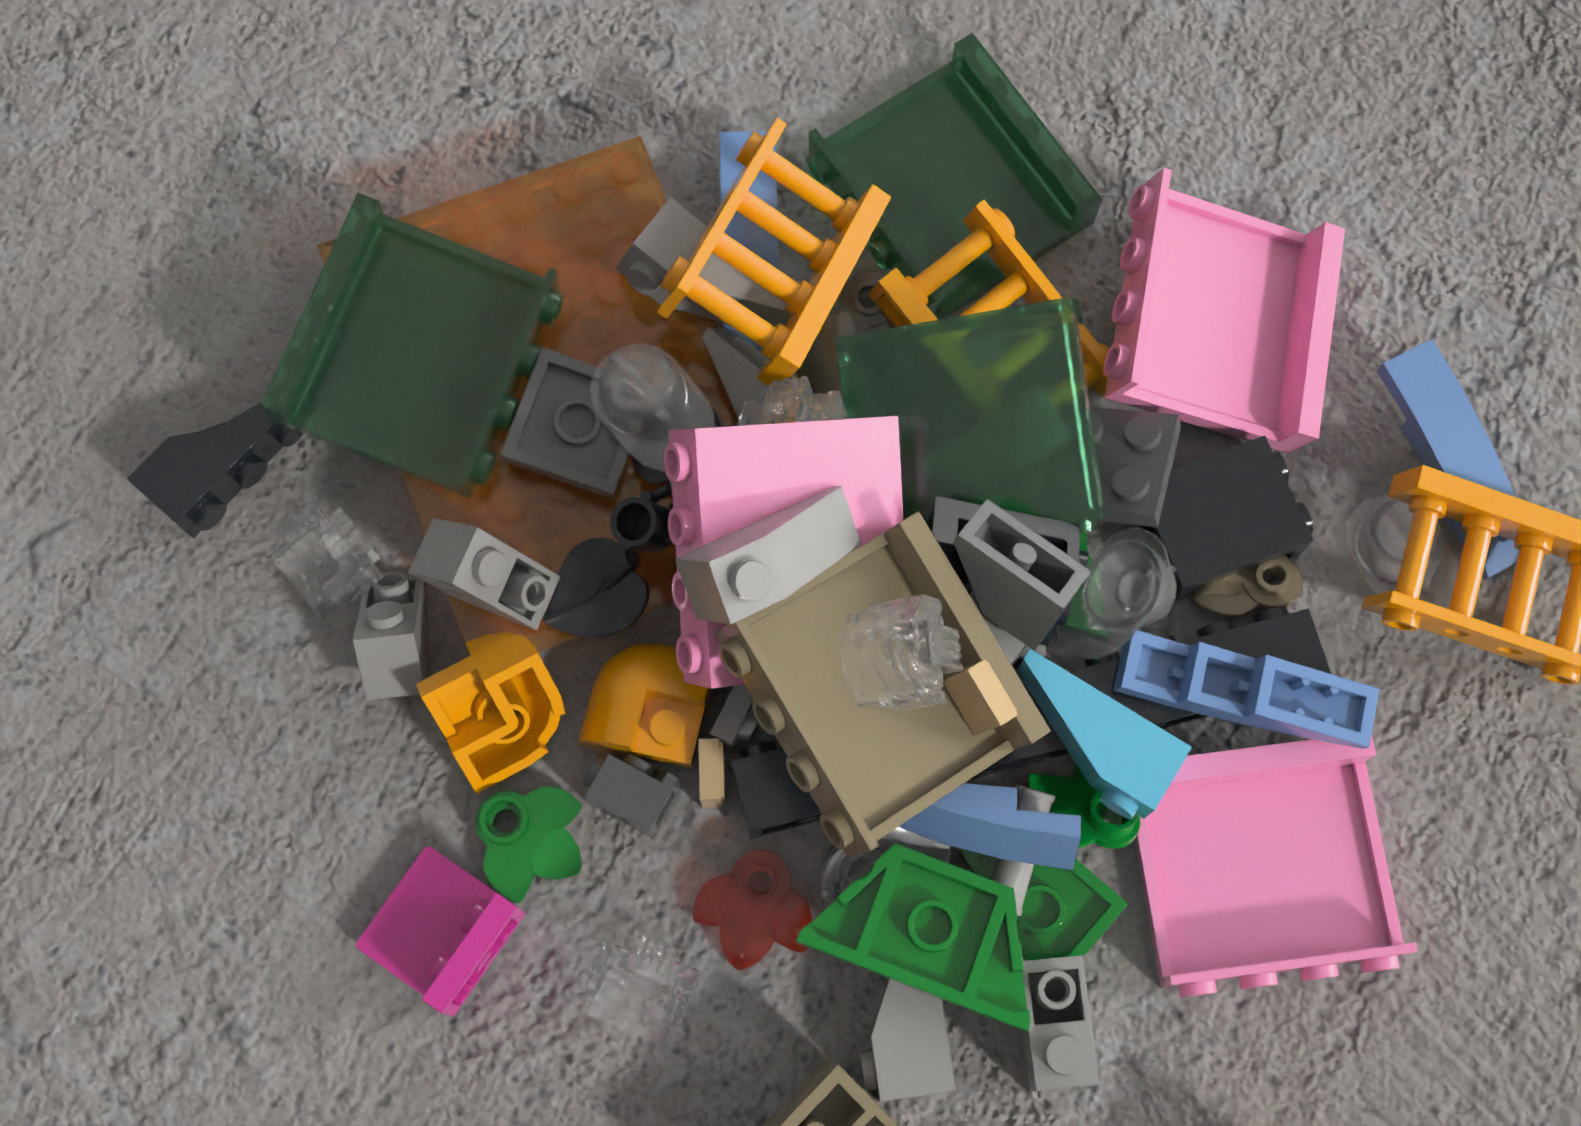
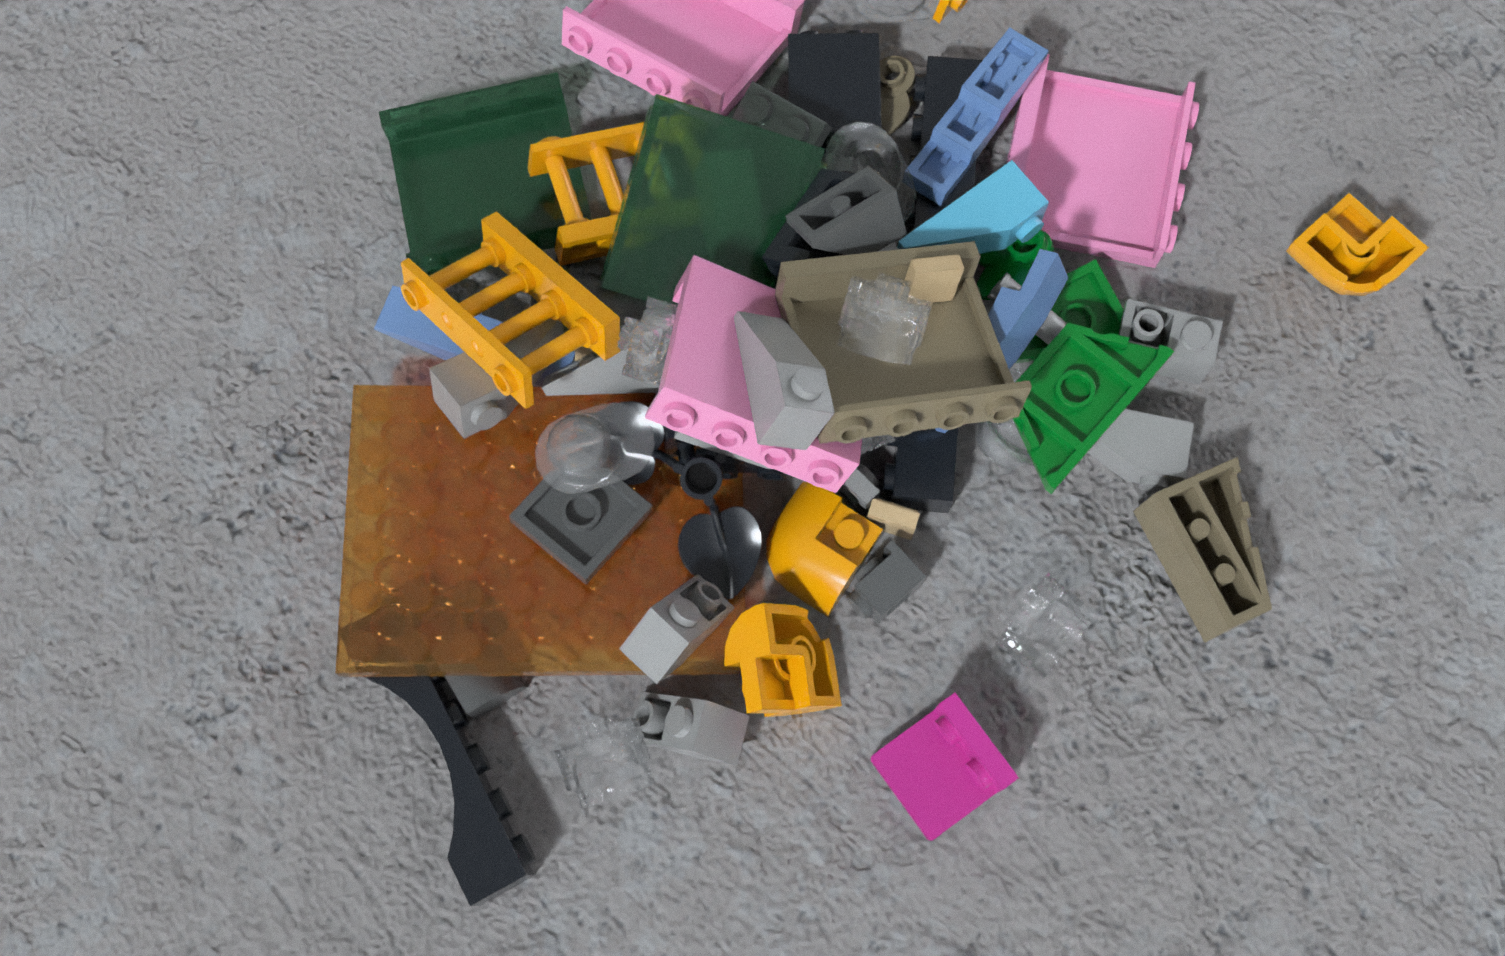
camera: 65 degrees left, 0 degrees up
clear green panel [260,193,564,498] -> none
green plate [475,786,582,904] -> none
clear red plate [693,849,812,971] -> none

